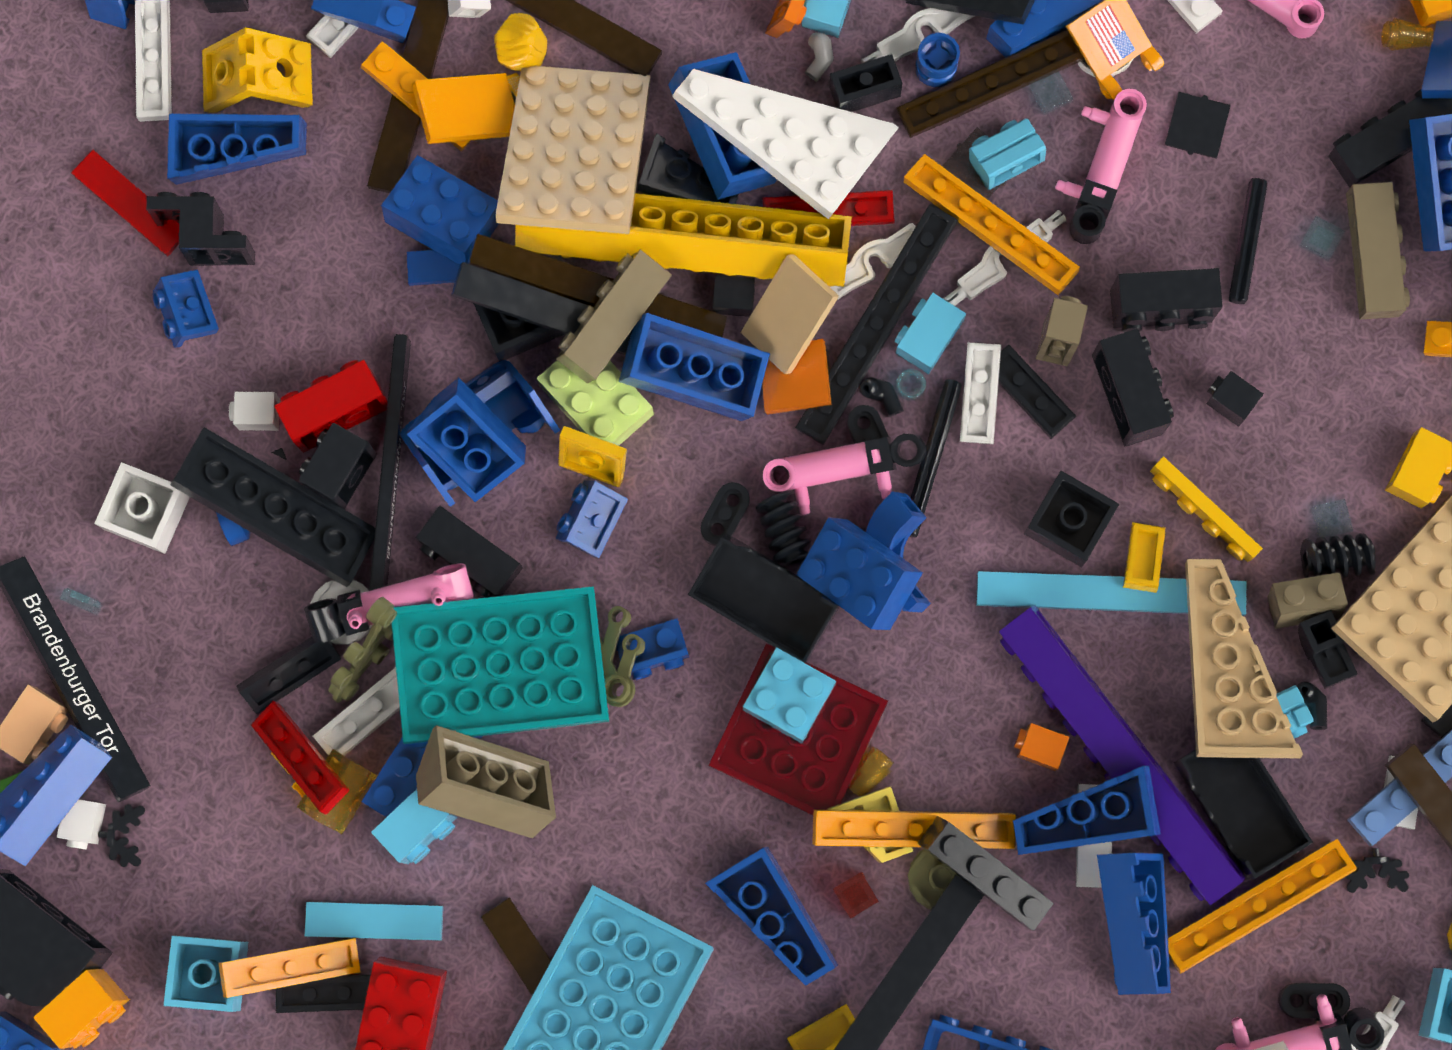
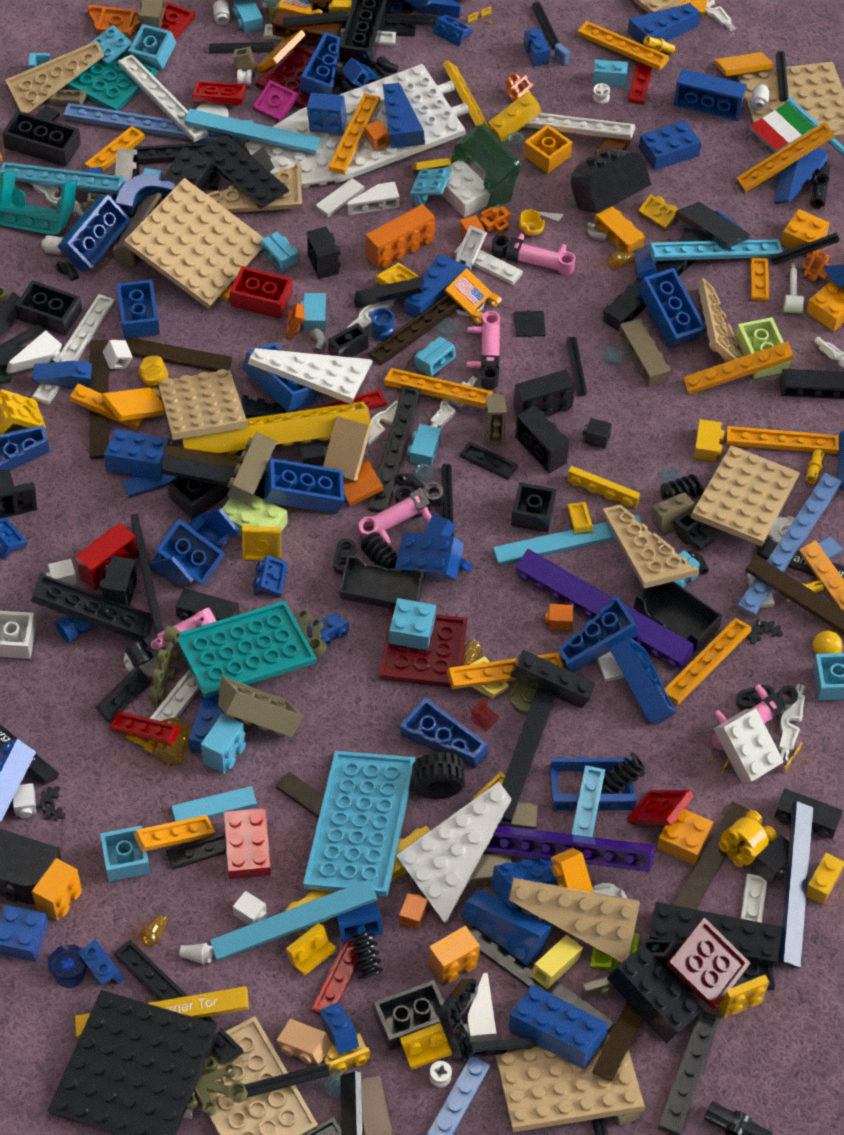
camera: 25 degrees left, 25 degrees down
white tile [960,342,1001,444] -> none
none -> black tyre [412,752,465,799]

